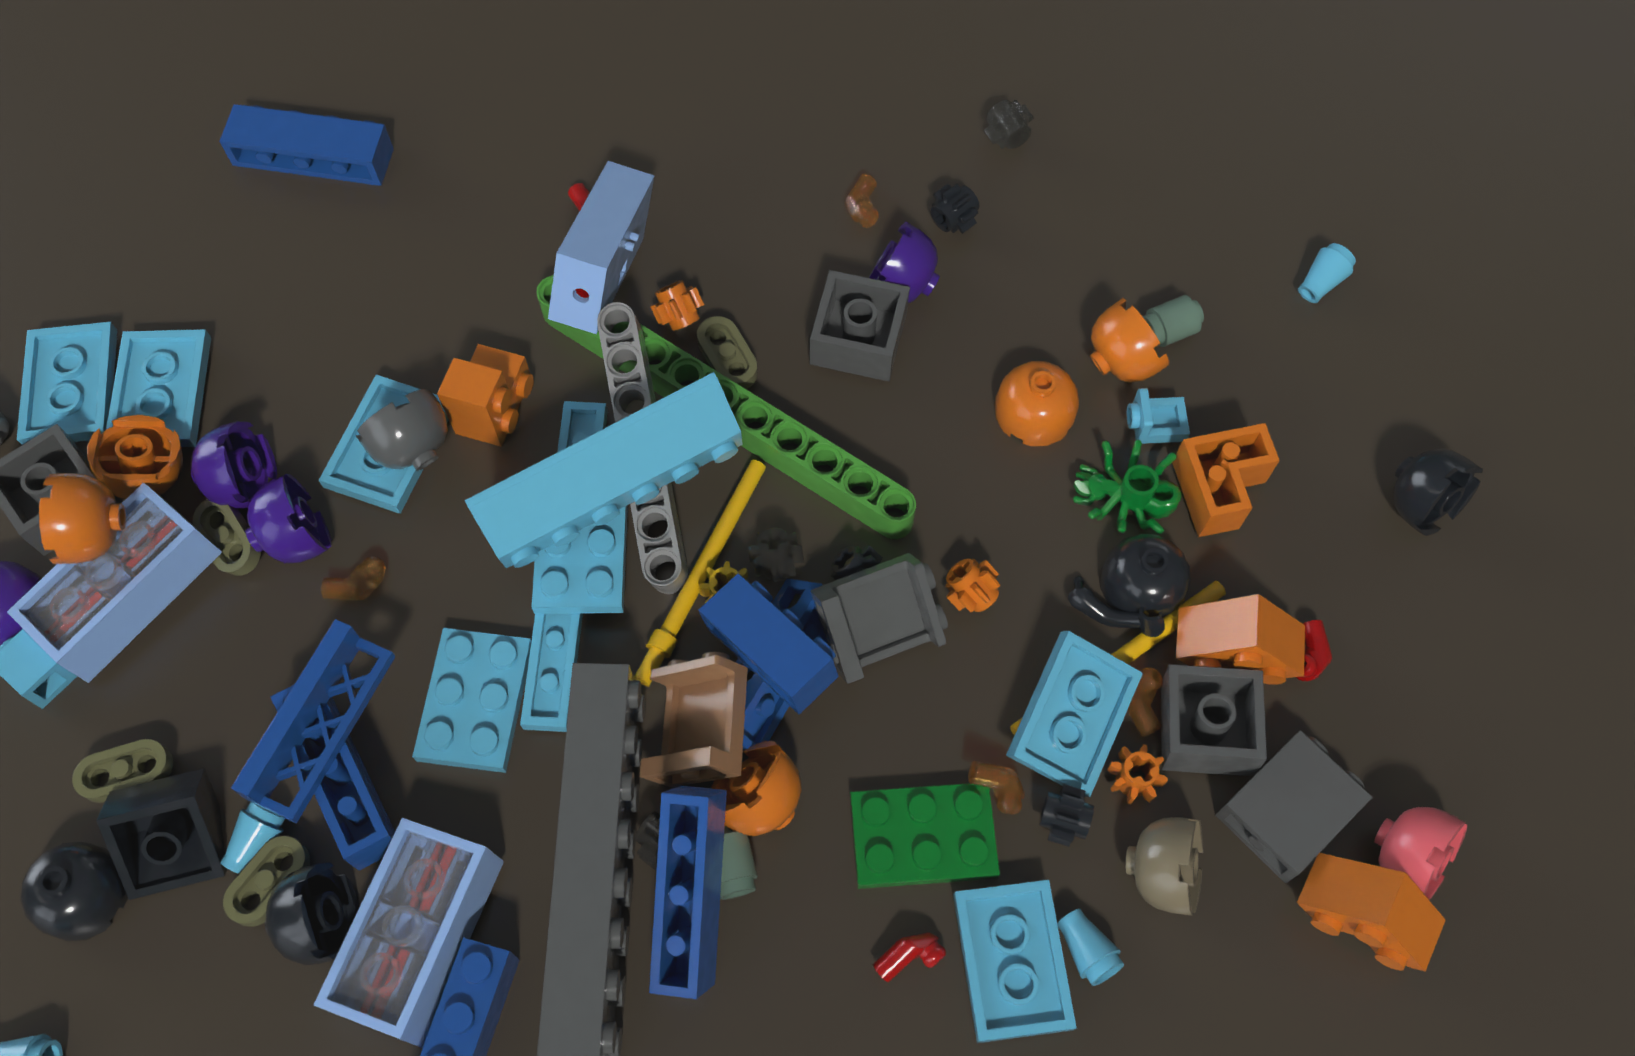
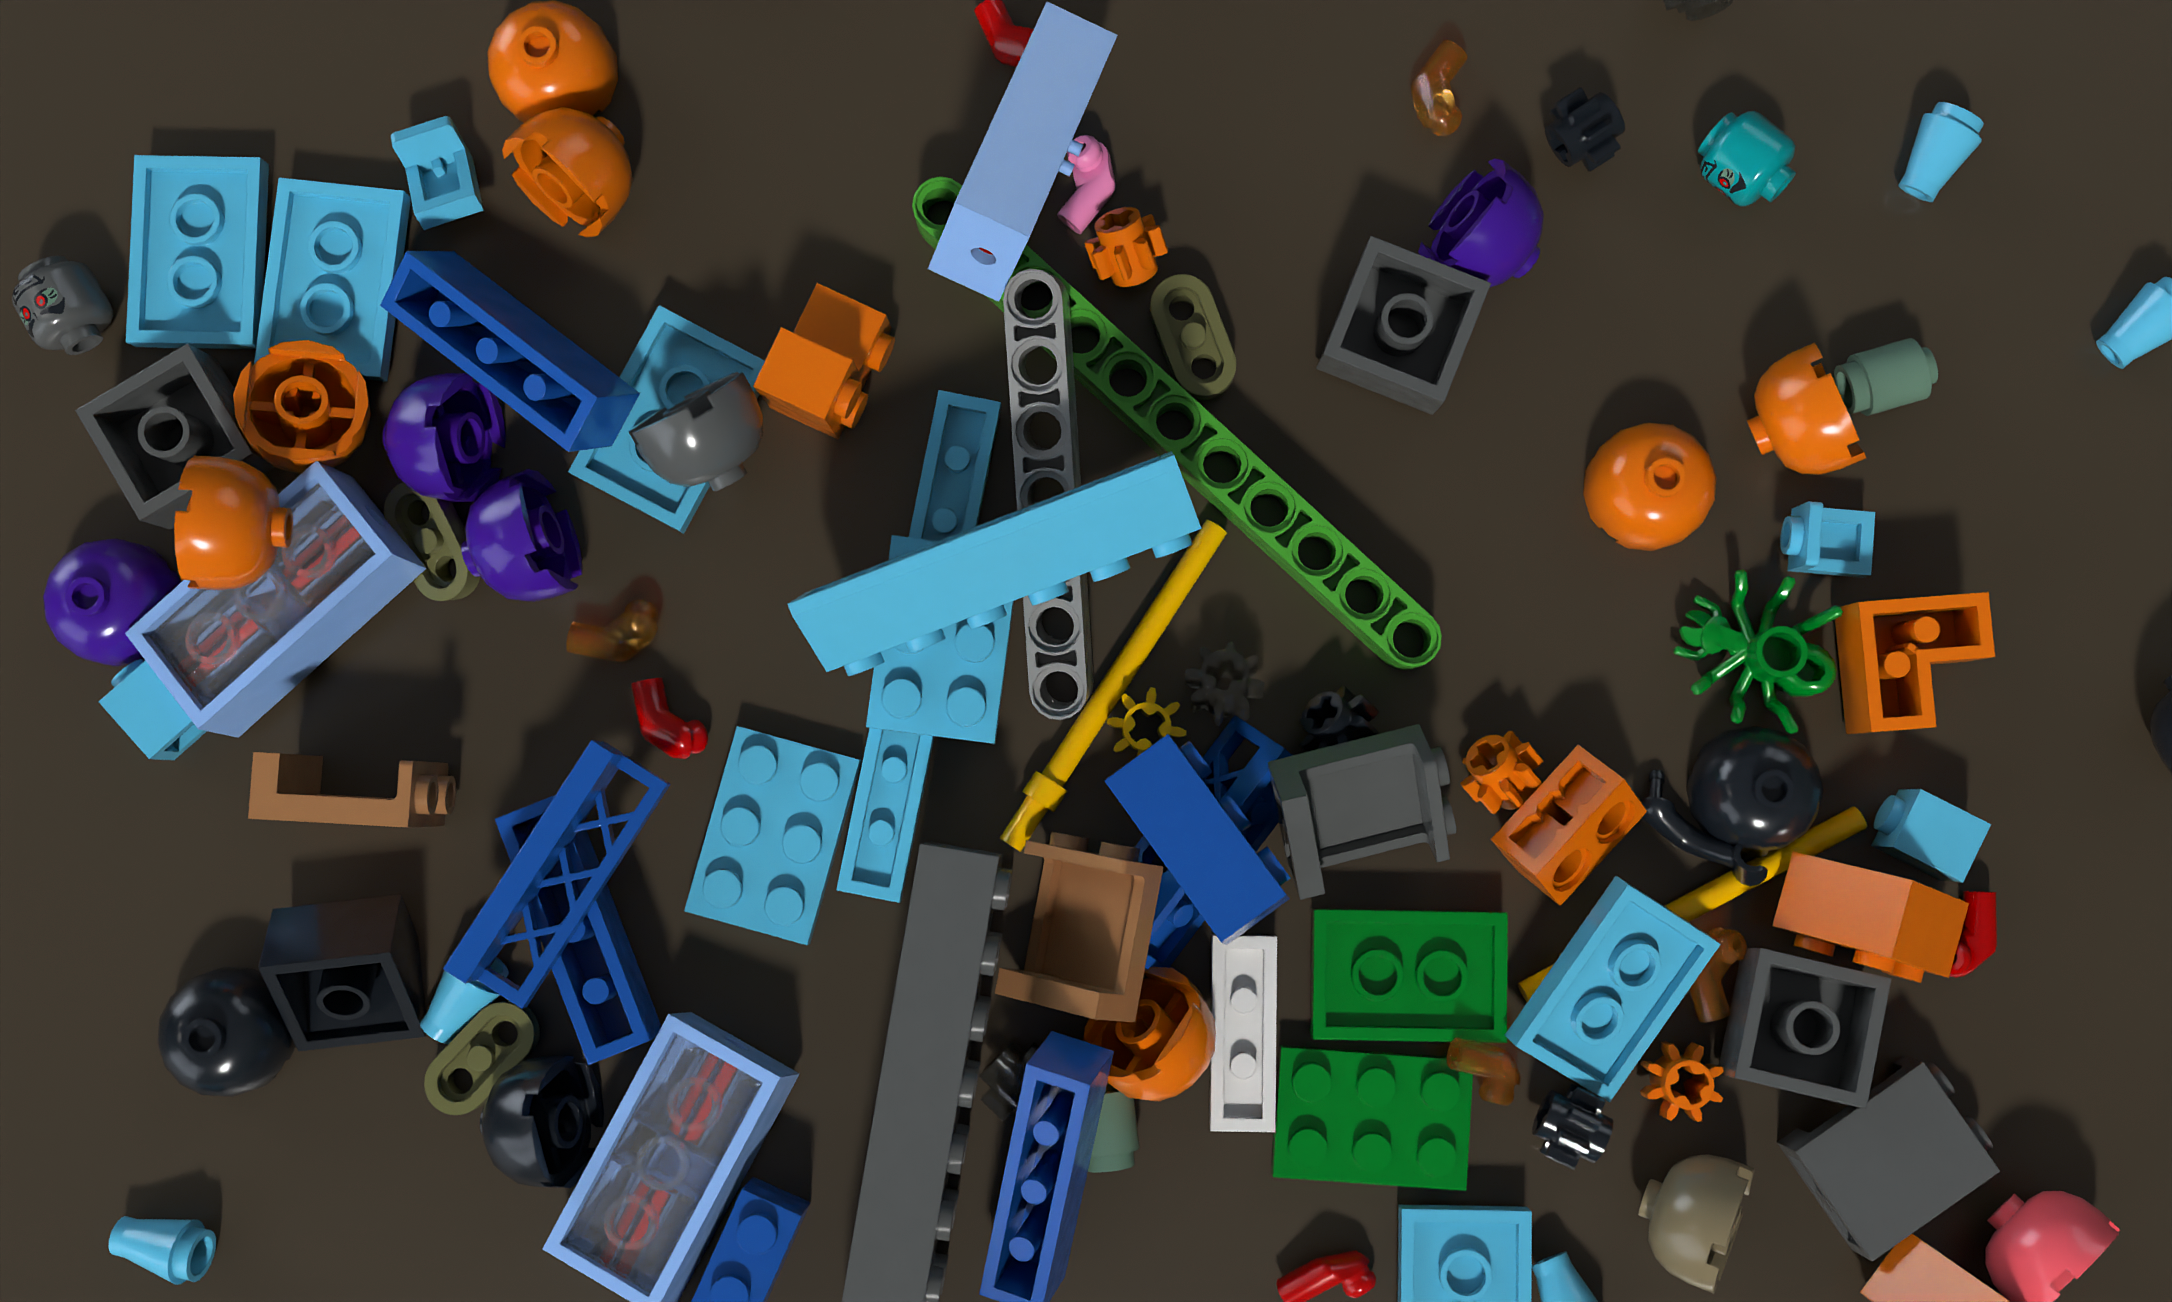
camera: 10 degrees right, 20 degrees up
olive plate [72,739,173,803] -> none
none -> medium nougat panel [248,752,456,828]
none -> blue brick [380,251,640,452]
none -> medium azure bracket [391,116,484,230]
none -> orange cylinder [487,0,618,123]
none -> orange cylinder [502,107,633,237]
none -> red arm [631,677,708,759]
none -> bright pink arm [1057,135,1116,234]
none -> white plate [1209,934,1277,1132]
none -> green plate [1311,908,1508,1043]
none -> orange brick [1491,745,1647,906]
none -> teal head [1698,111,1796,206]
none -> medium azure brick [1871,789,1991,883]
none -> medium azure cone [1898,102,1984,202]

